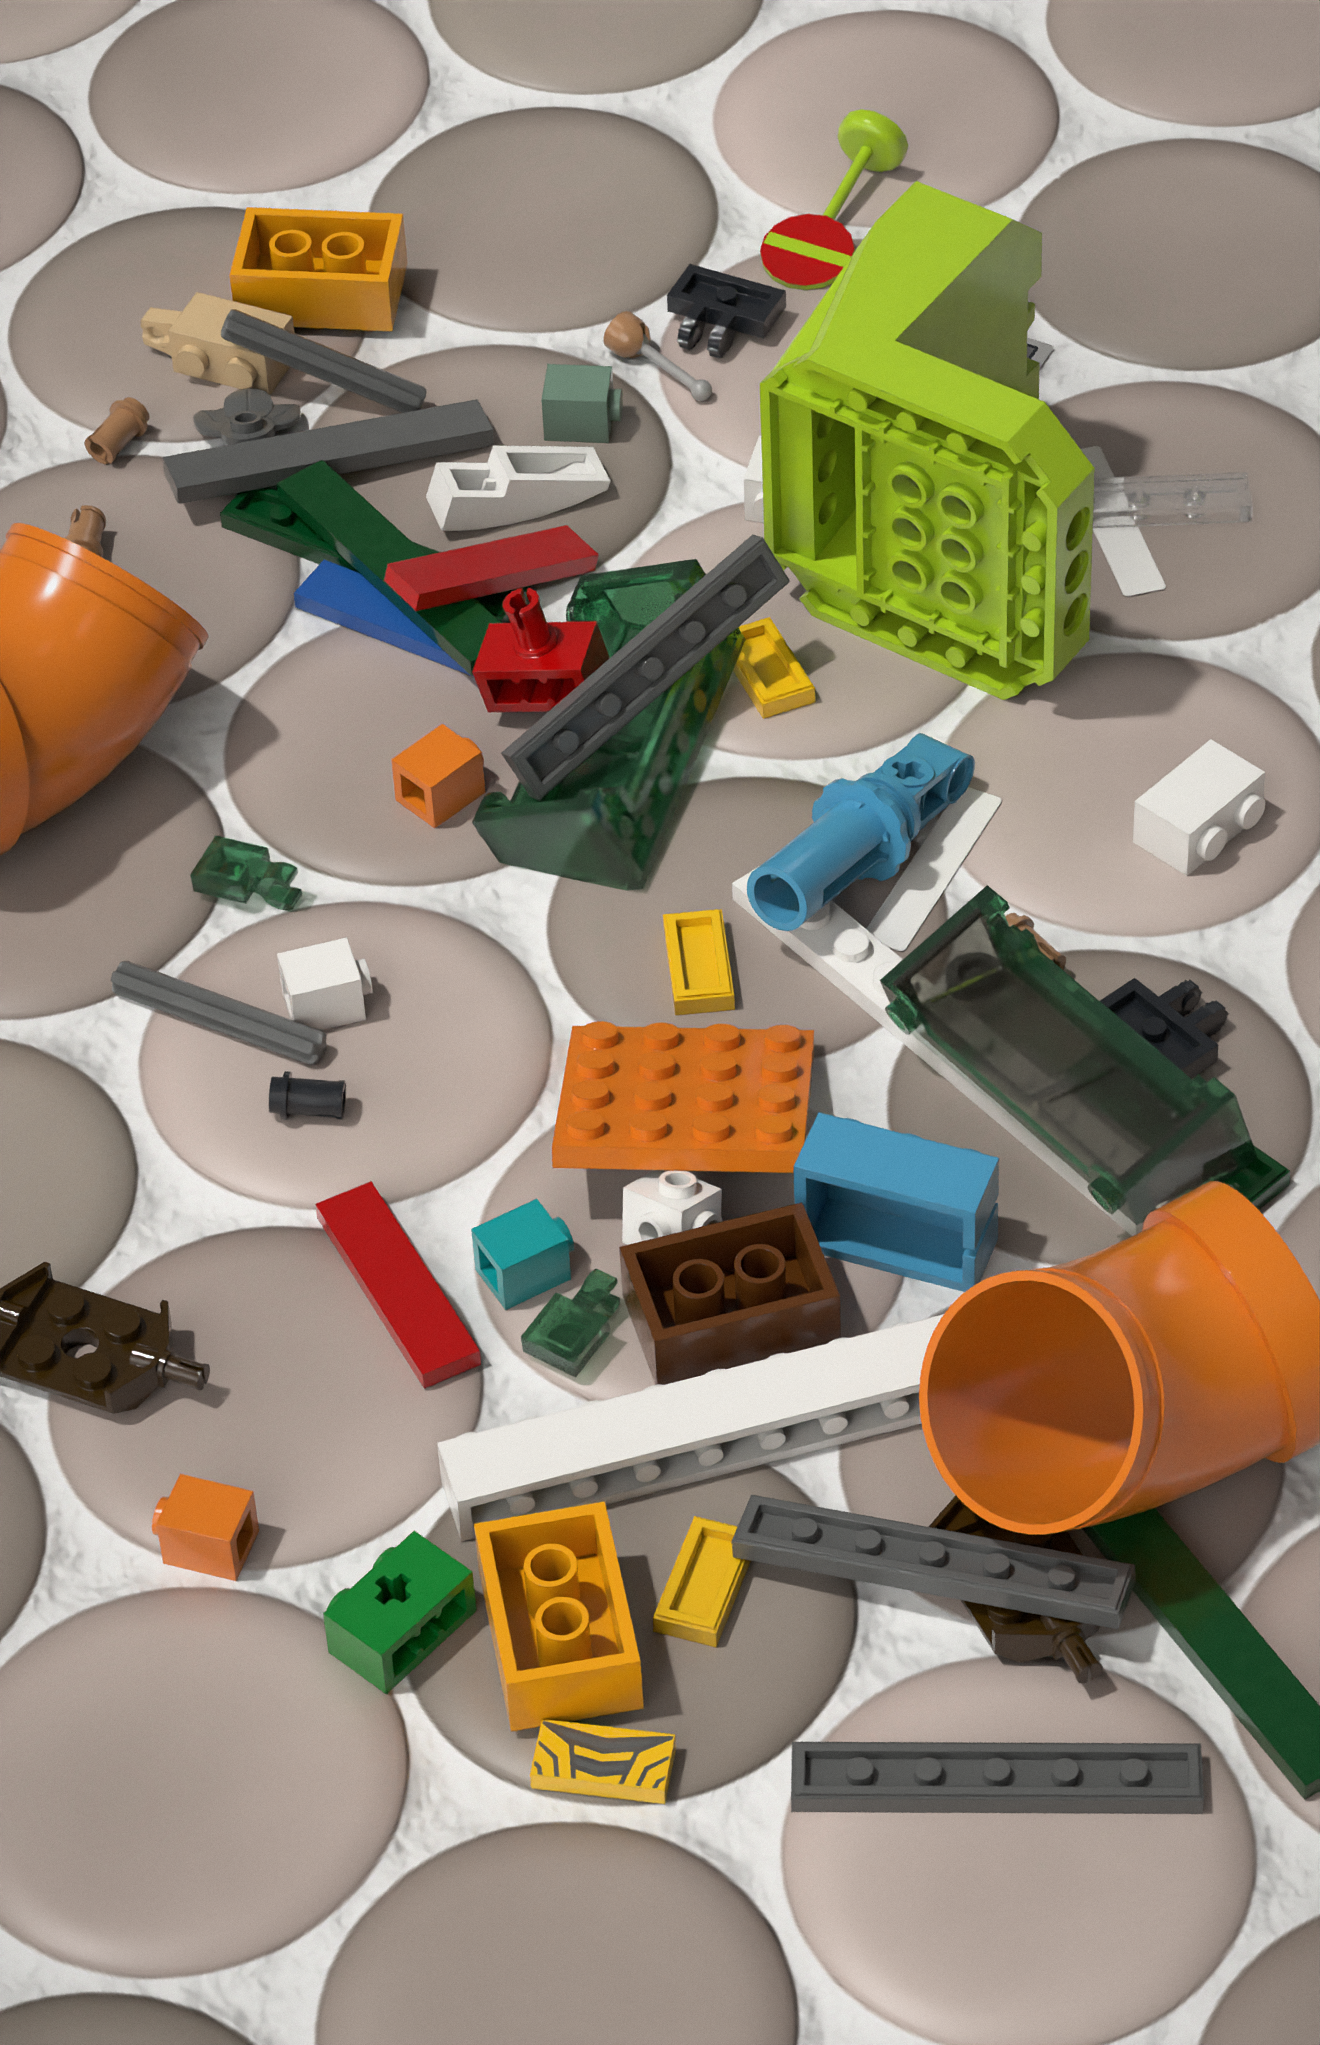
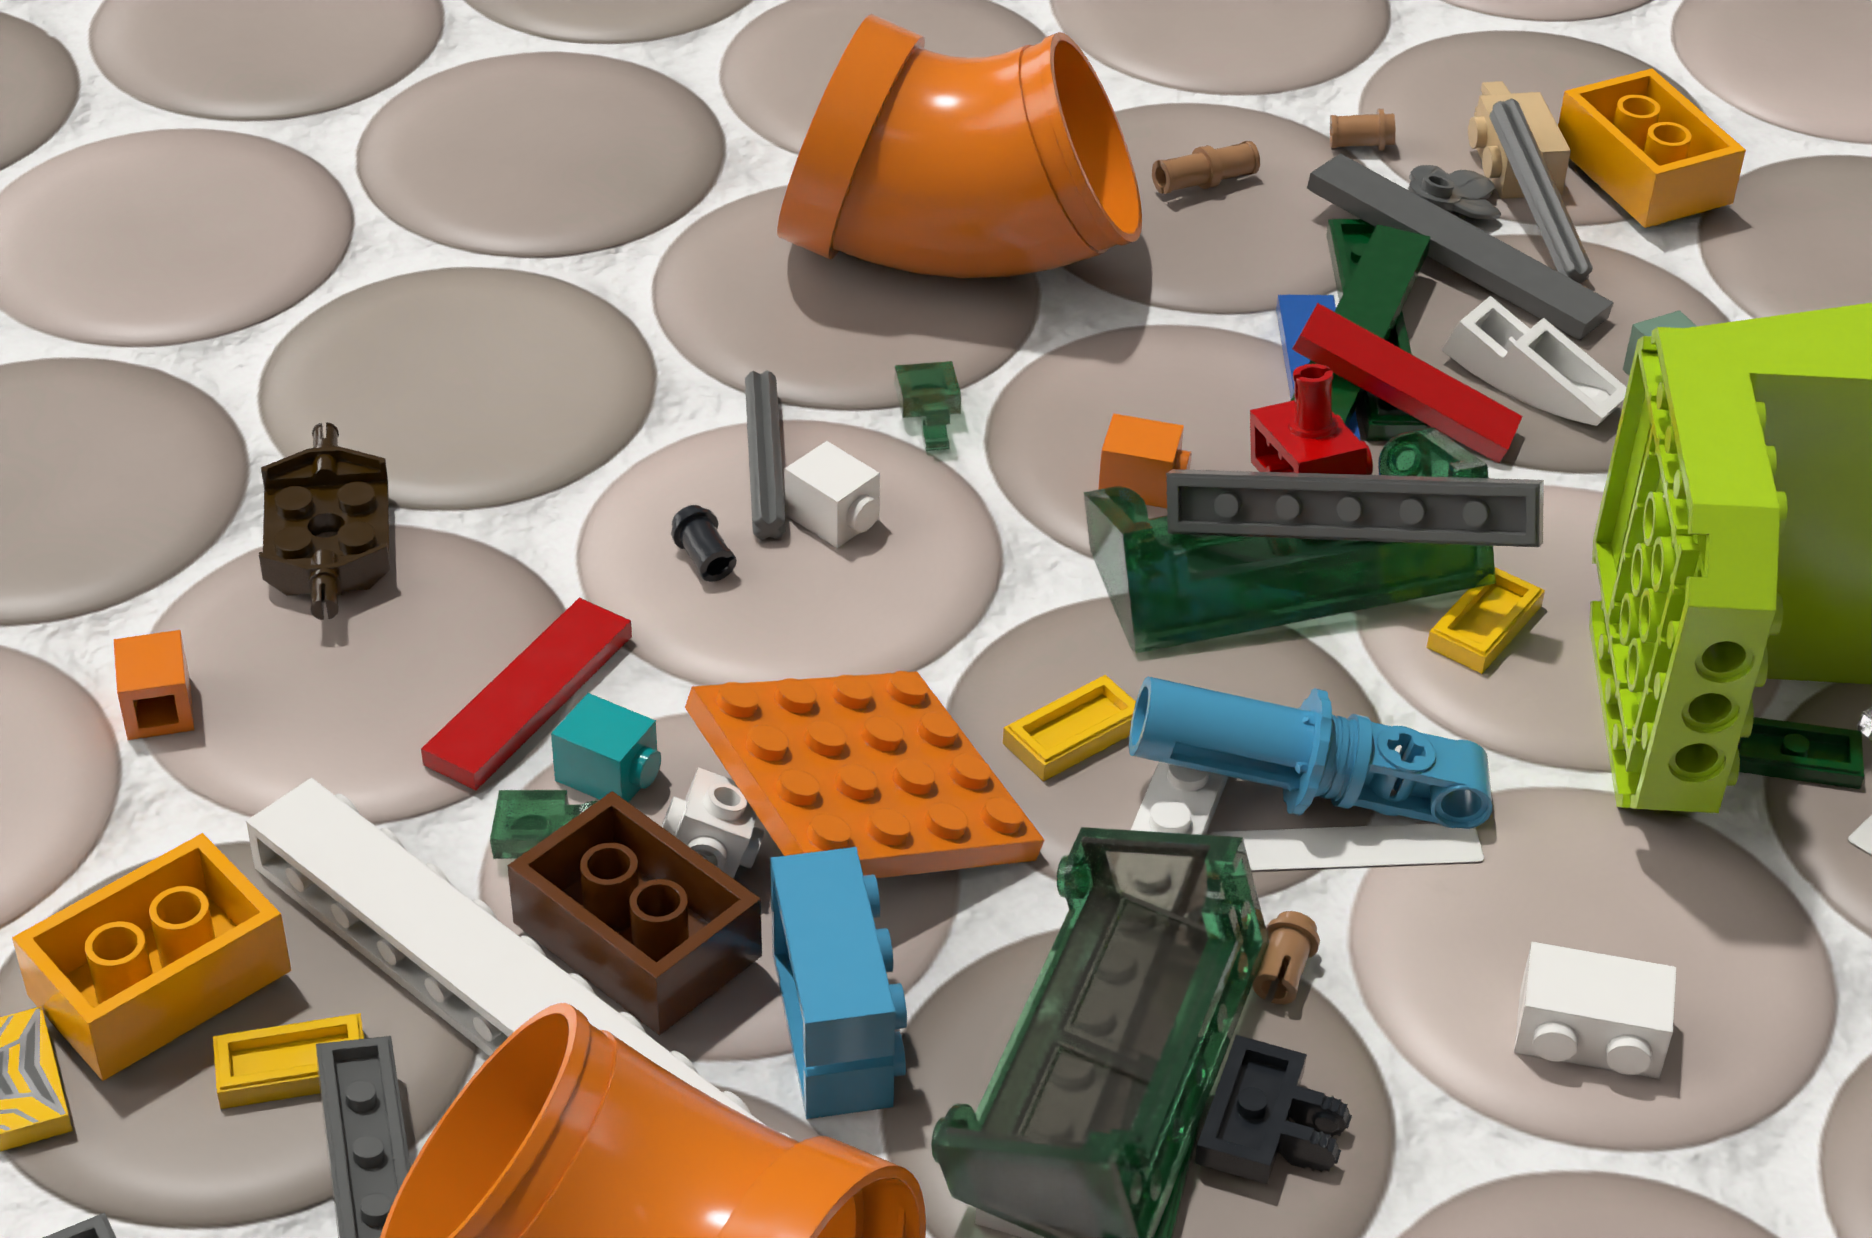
camera: 55 degrees right, 5 degrees down
green brick [323,1531,477,1695] -> none

